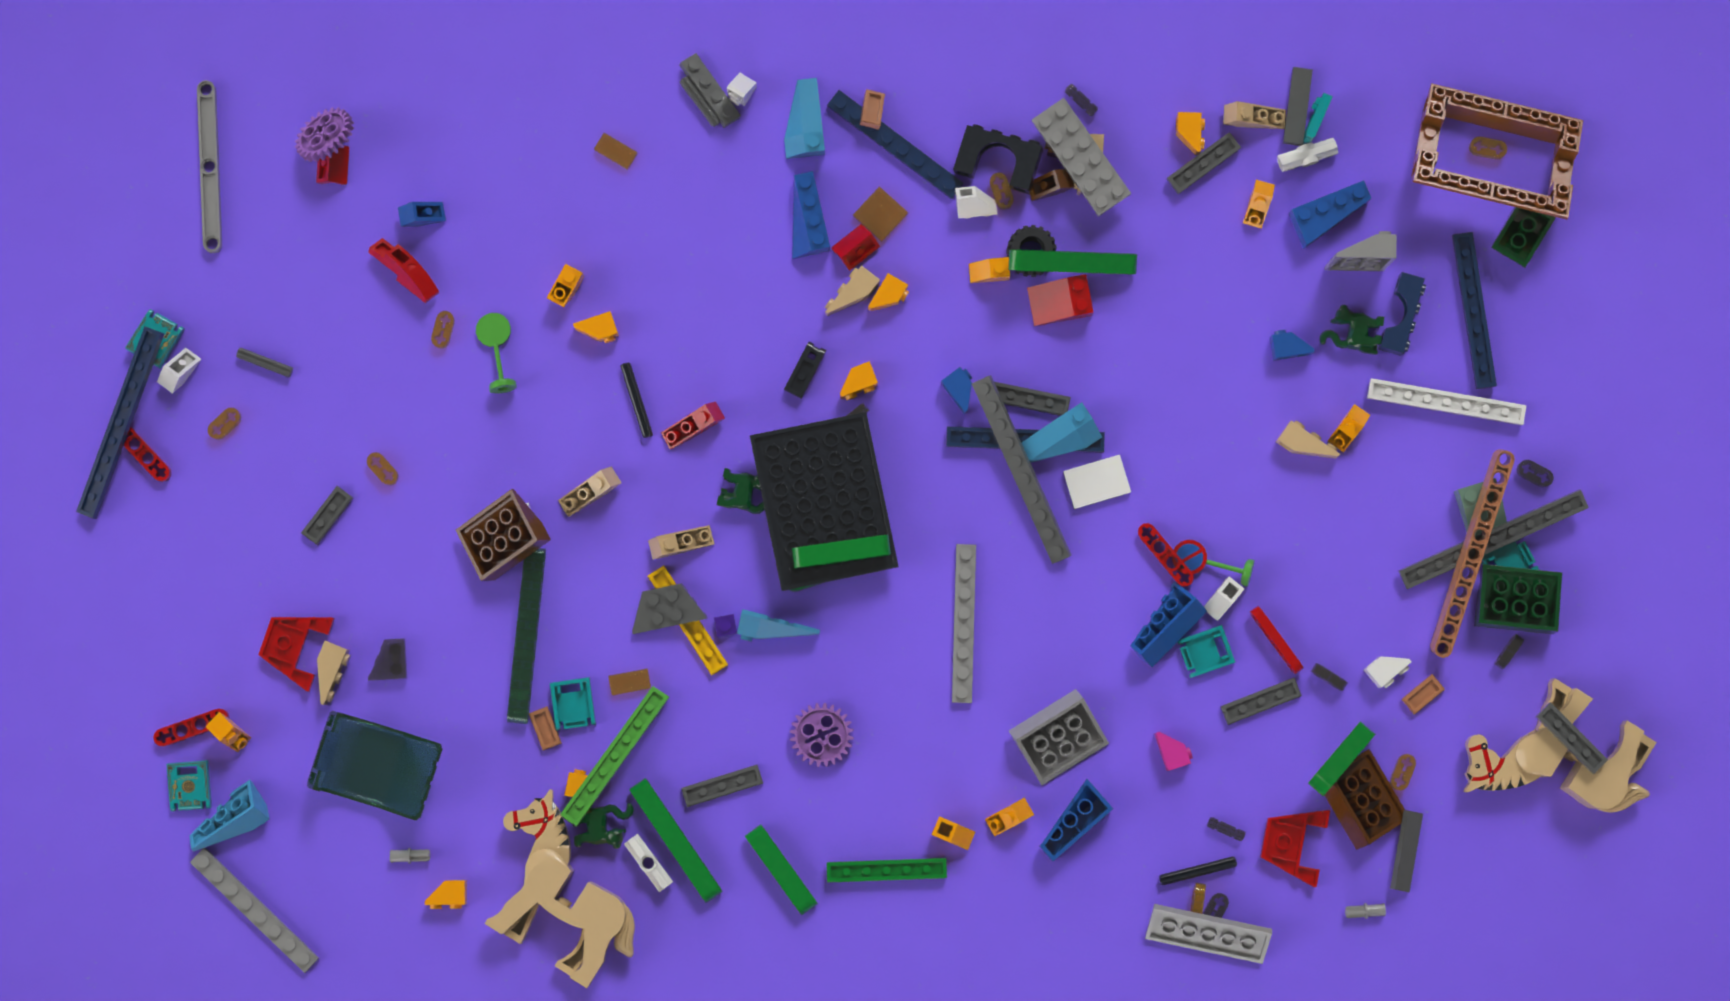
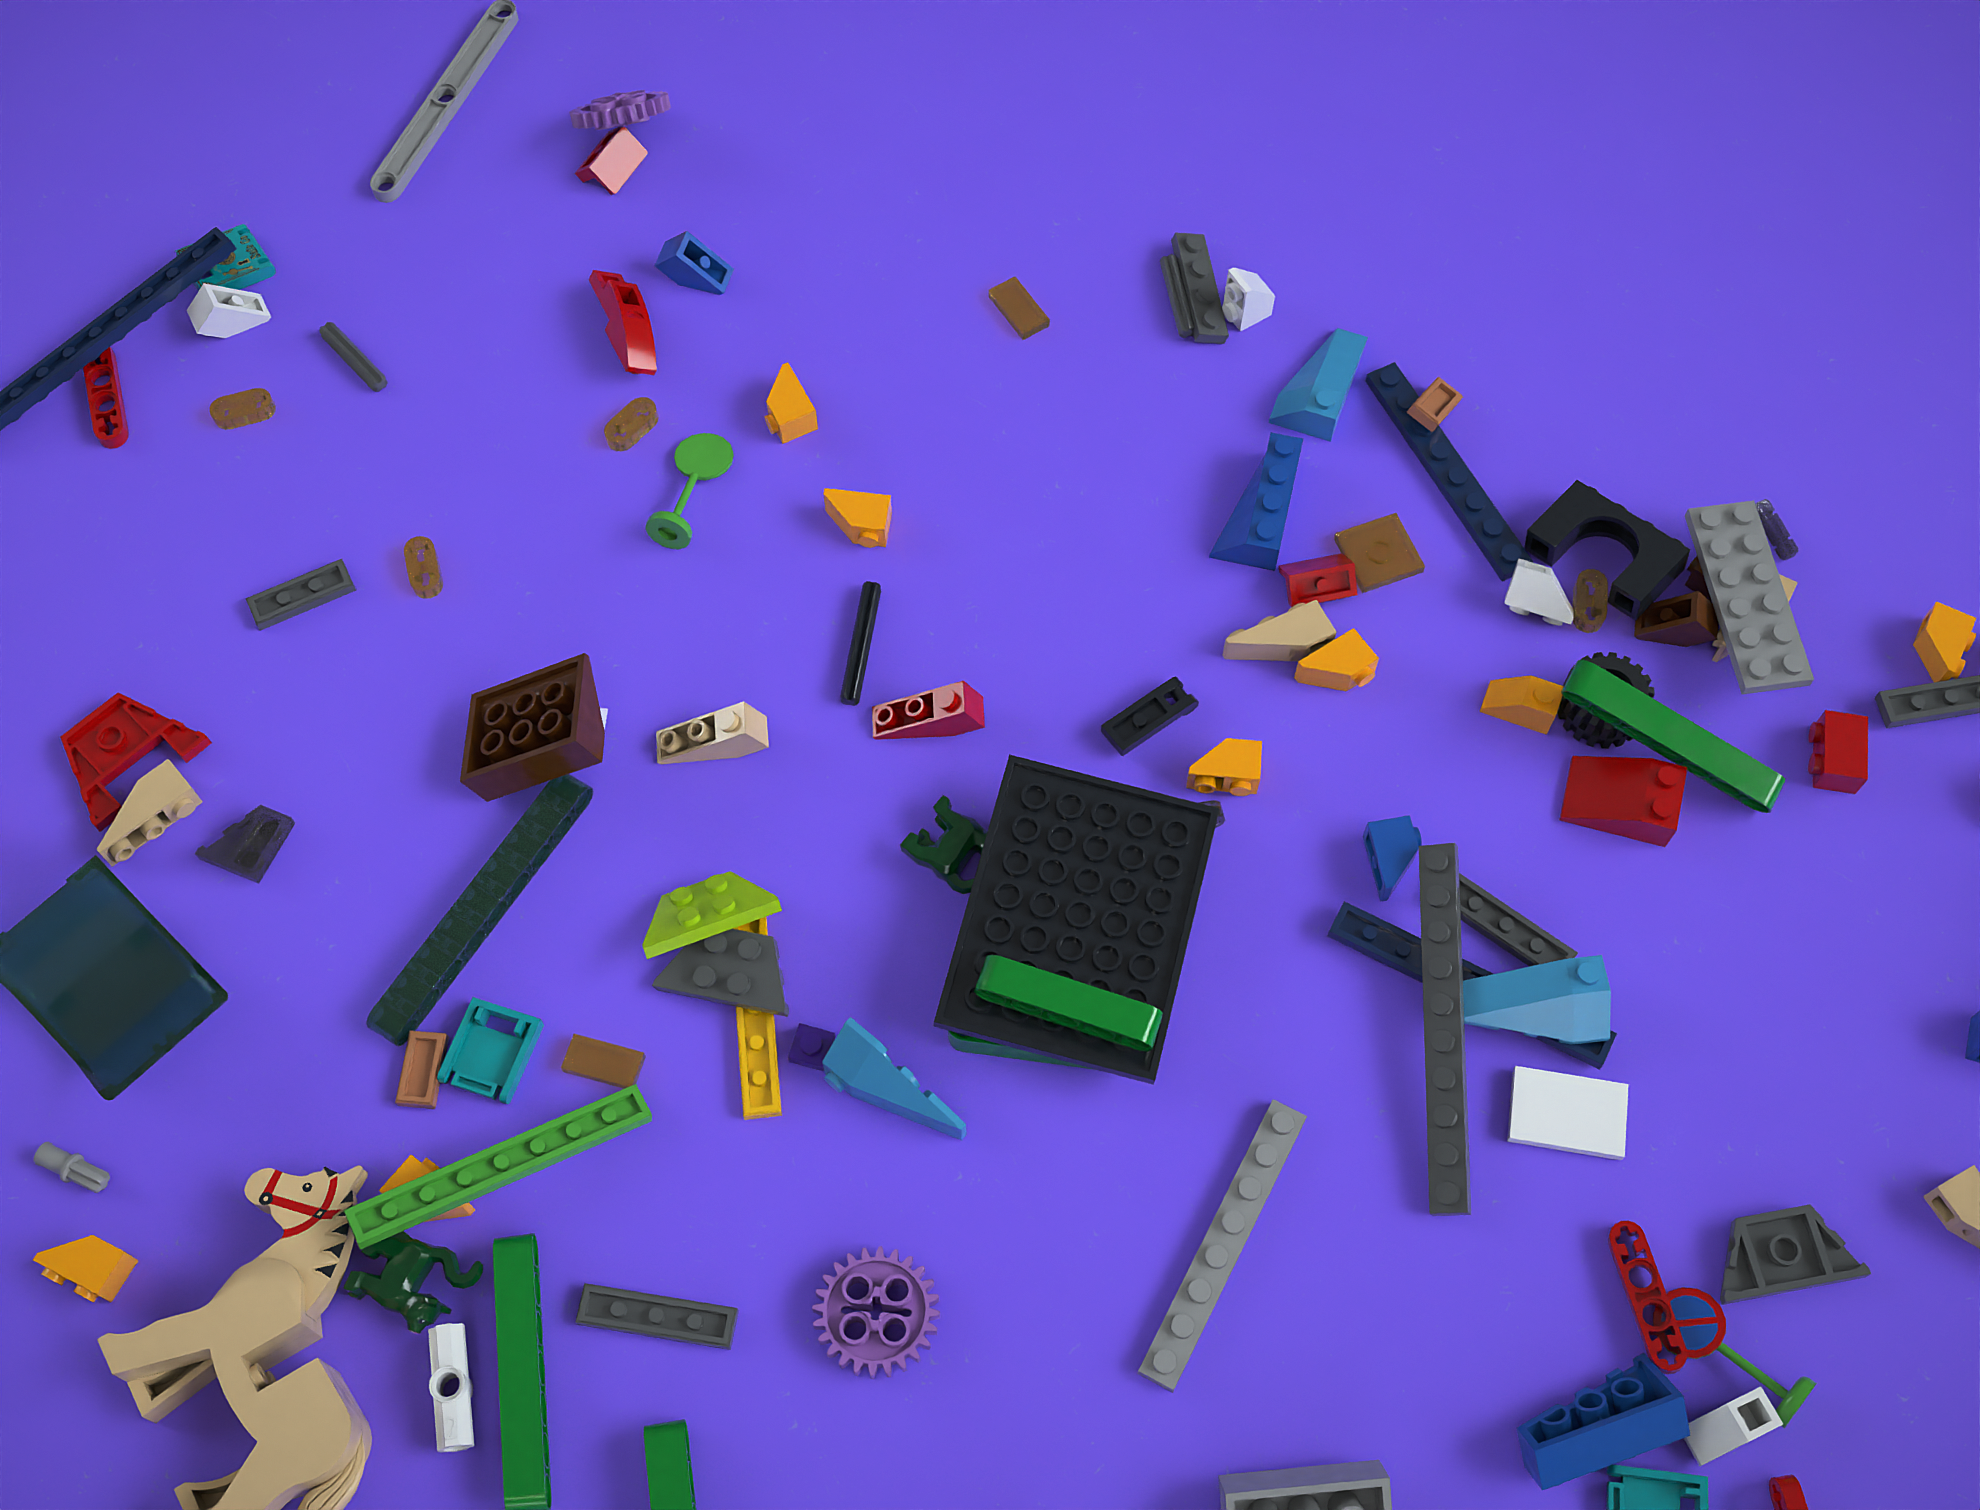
camera: 30 degrees right, 20 degrees down
light orange slope [547,264,585,307] -> none
tan slope [648,525,714,560] -> none
none -> lime wing [642,871,782,959]
none -> light orange slope [764,362,818,444]
none -> dark grey wing [1720,1204,1871,1305]
none -> red brick [1808,710,1868,794]

